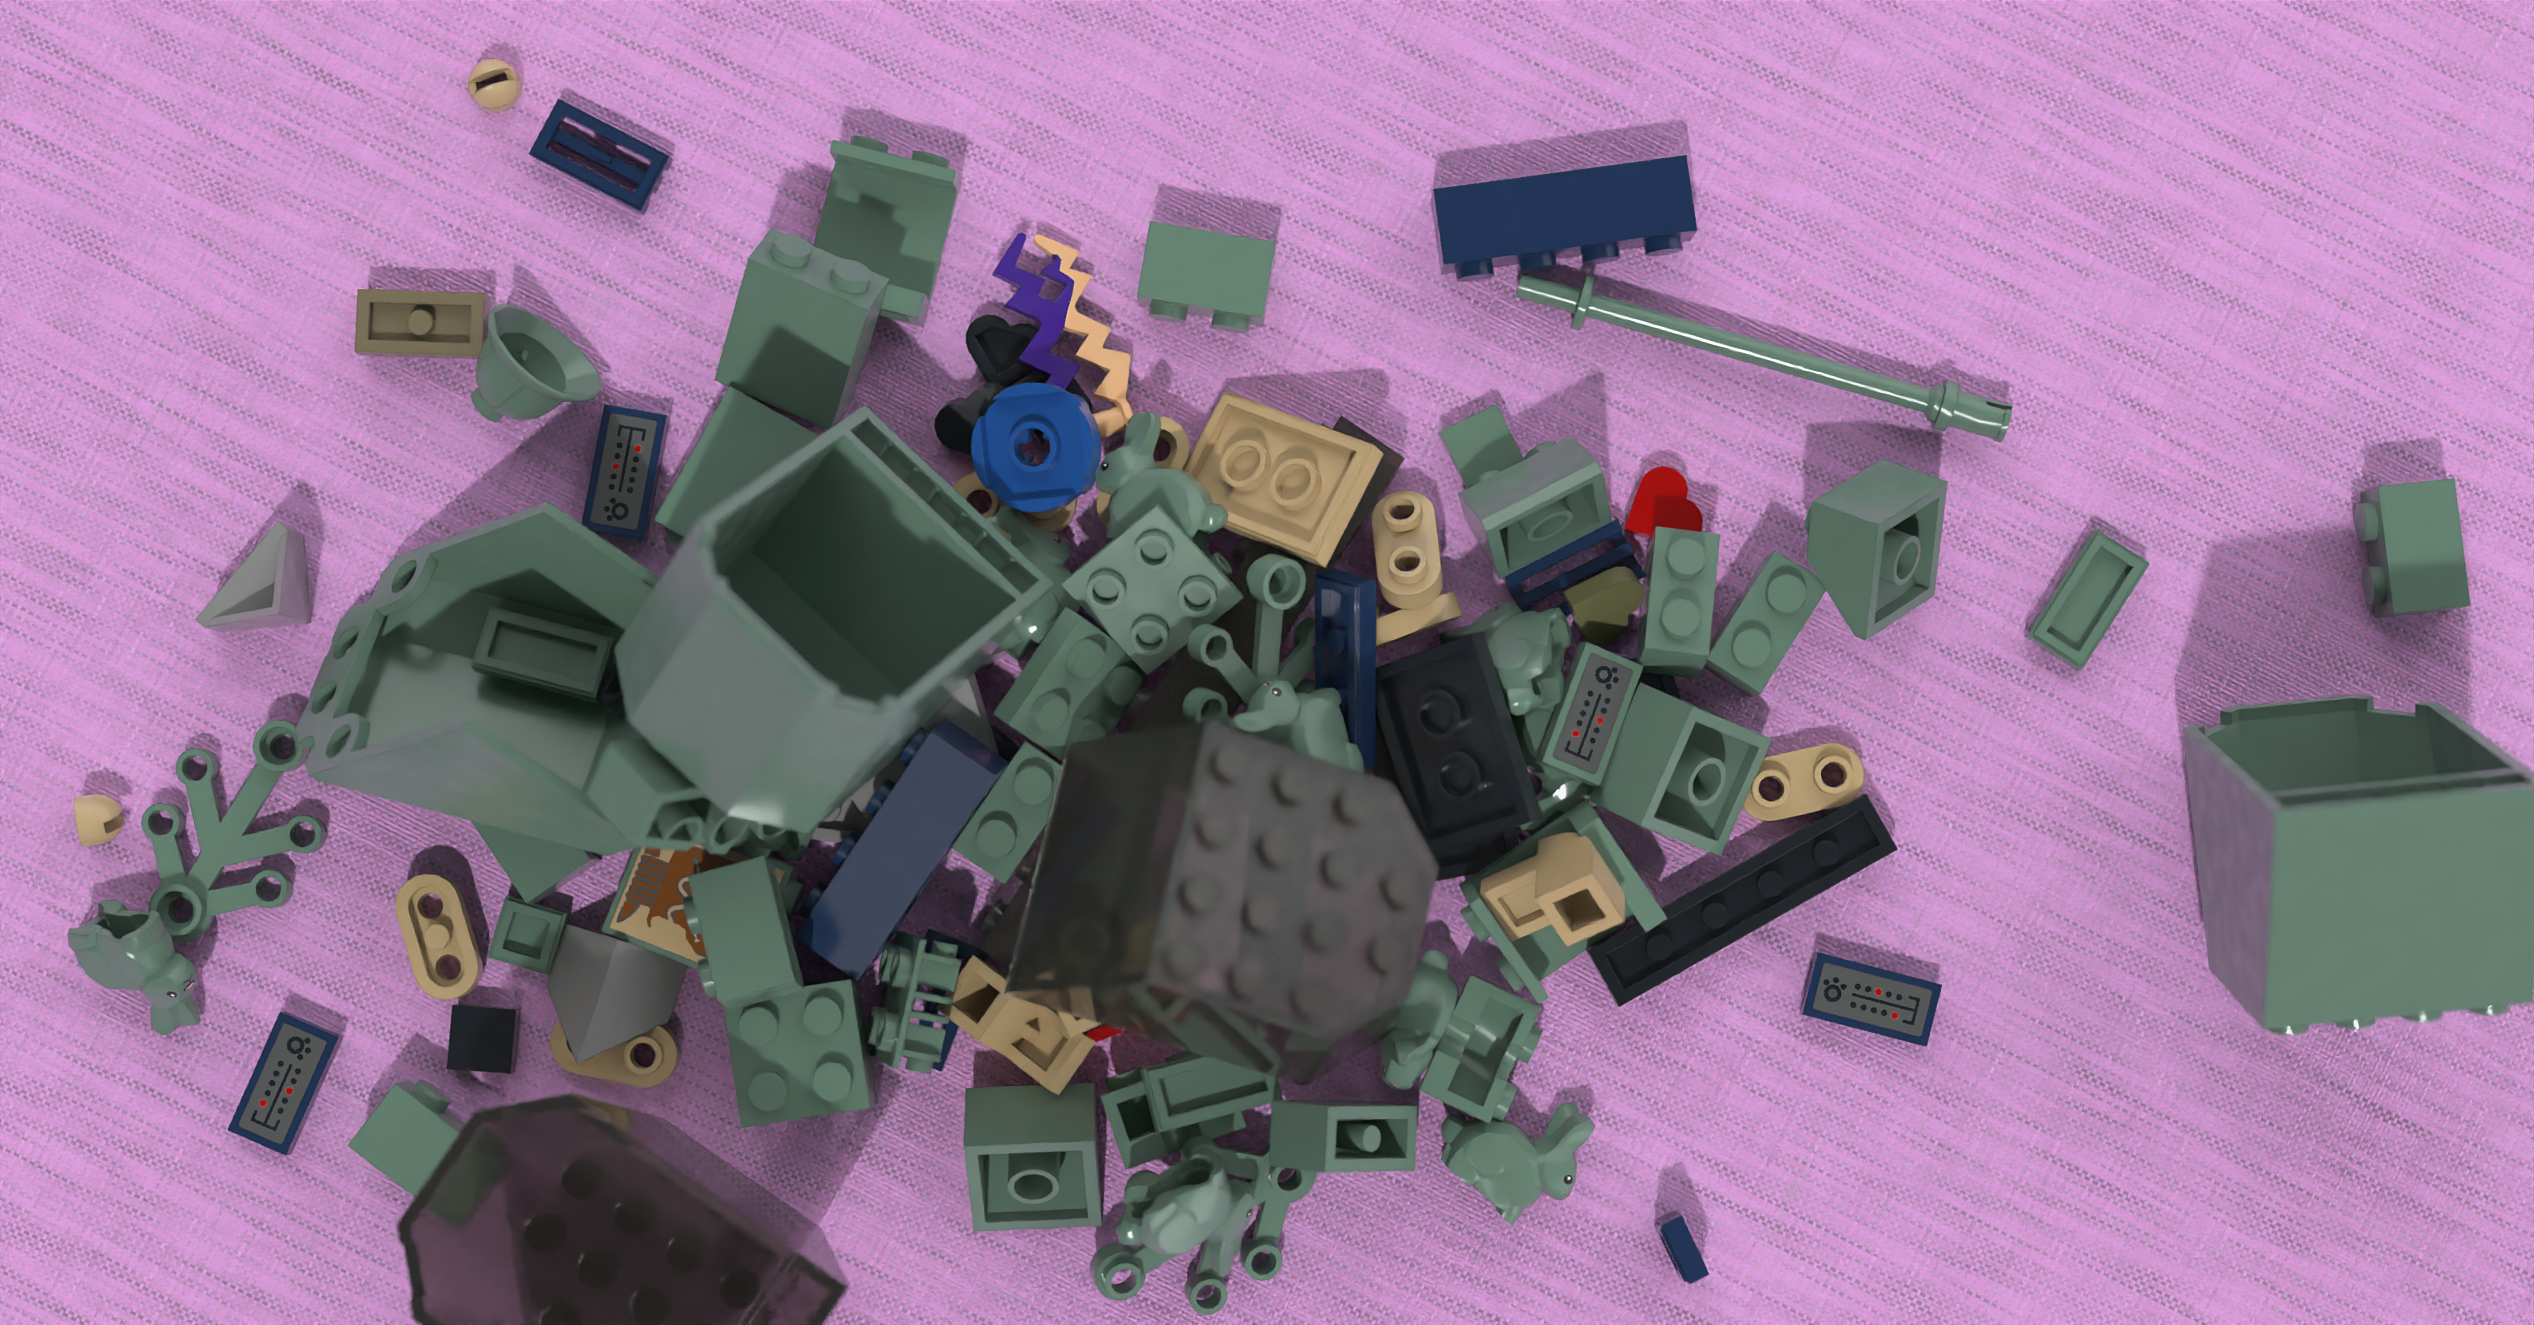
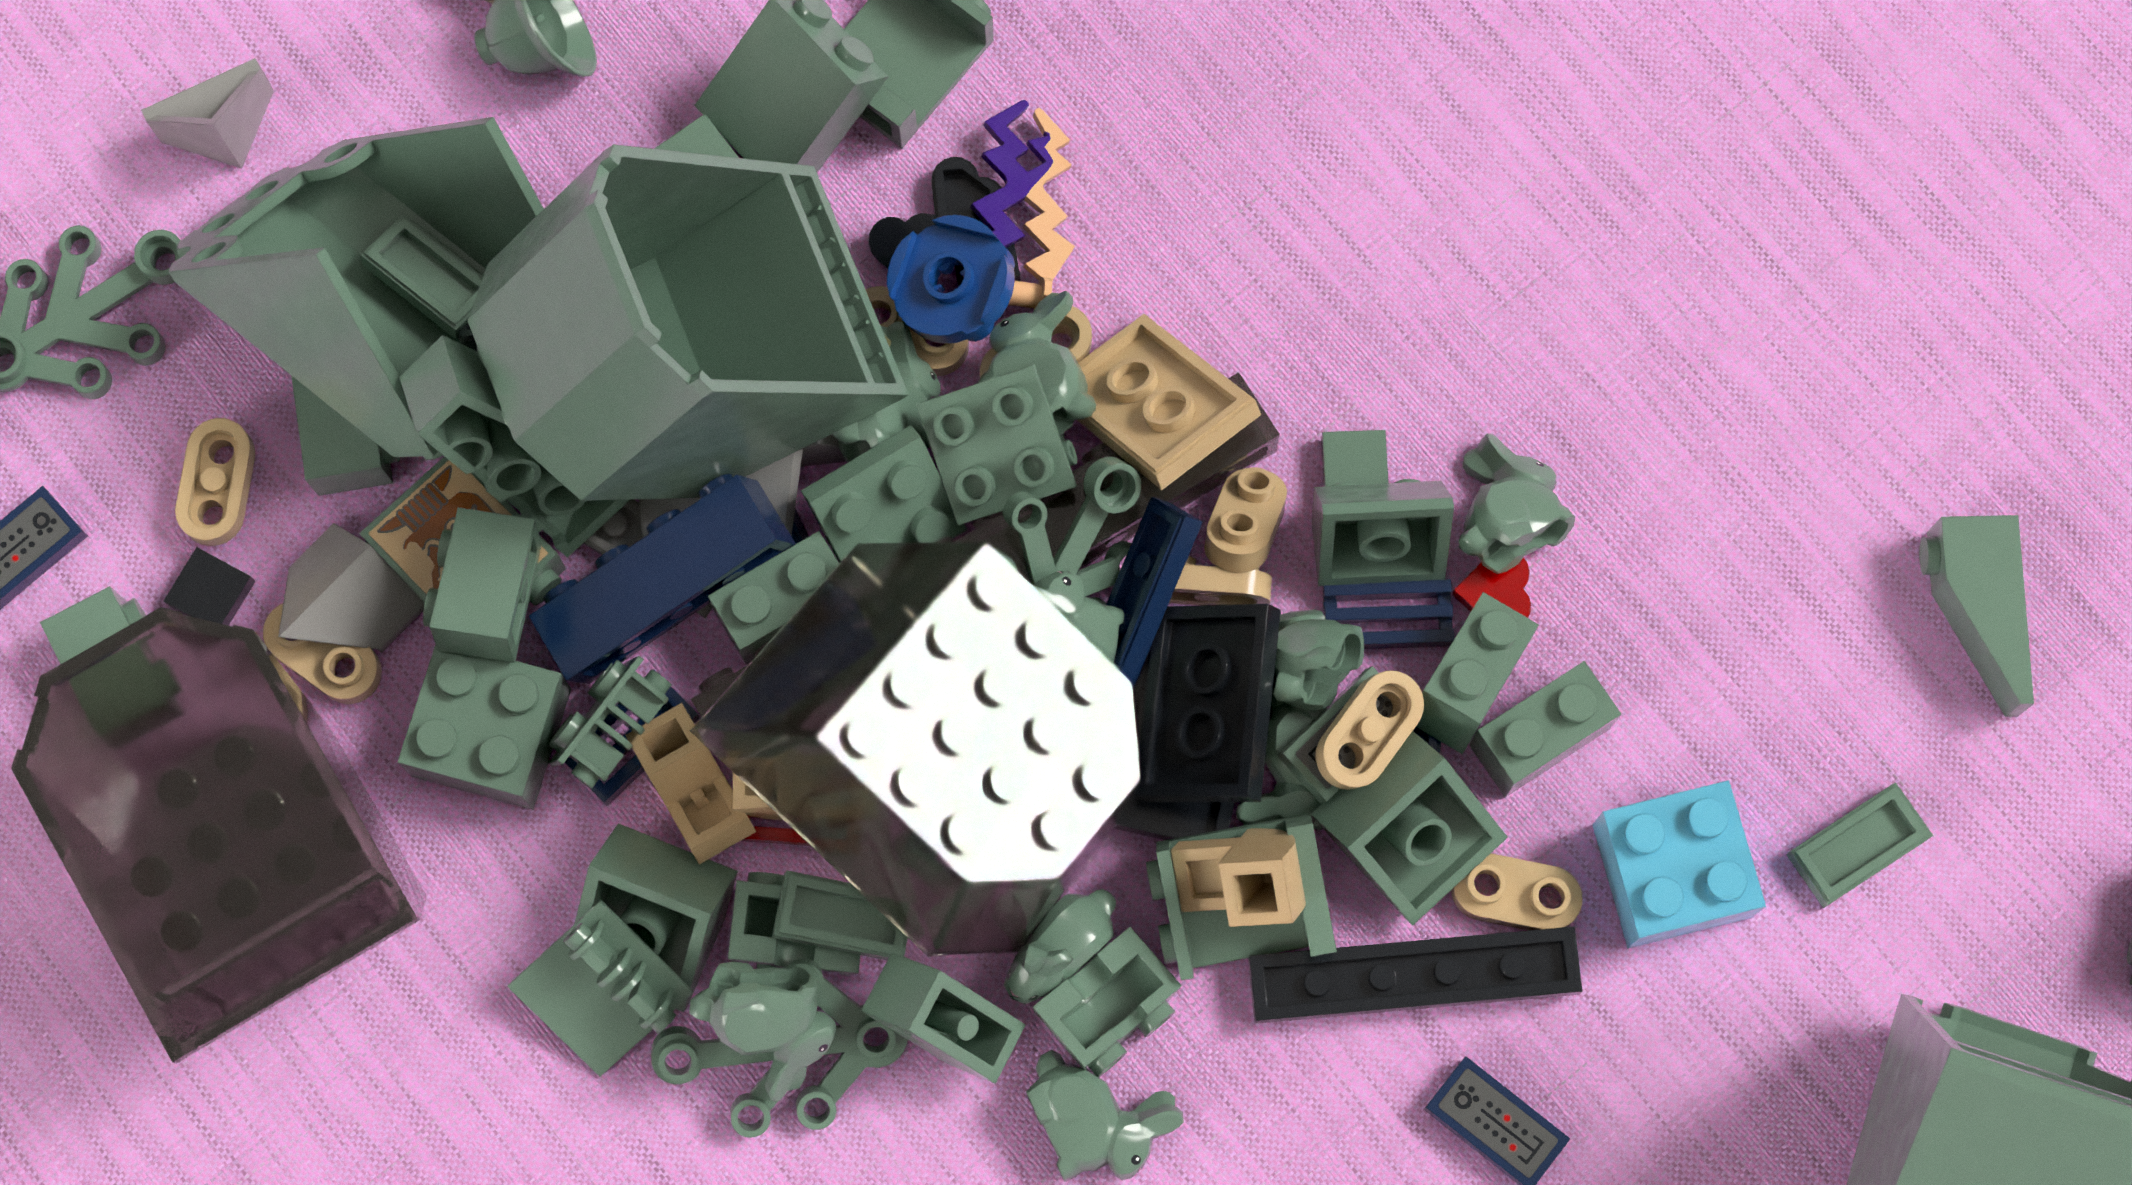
camera: 25 degrees right, 10 degrees down
sand green tile [487,896,571,975] -> none
tile [582,404,670,542] -> none
sand green brick [1137,221,1276,333] -> none
dark blue brick [1431,155,1697,282] -> none
sand green bar [1515,273,2013,443] -> none
olive tile [1564,567,1645,645] -> none
sand green slope [1805,459,1948,640] -> none
none -> sand green hinge [507,900,694,1077]
none -> tan plate [1316,670,1424,790]
none -> sand green animal [1459,433,1576,574]
none -> medium azure brick [1592,780,1766,949]
none -> sand green slope [1919,515,2034,717]

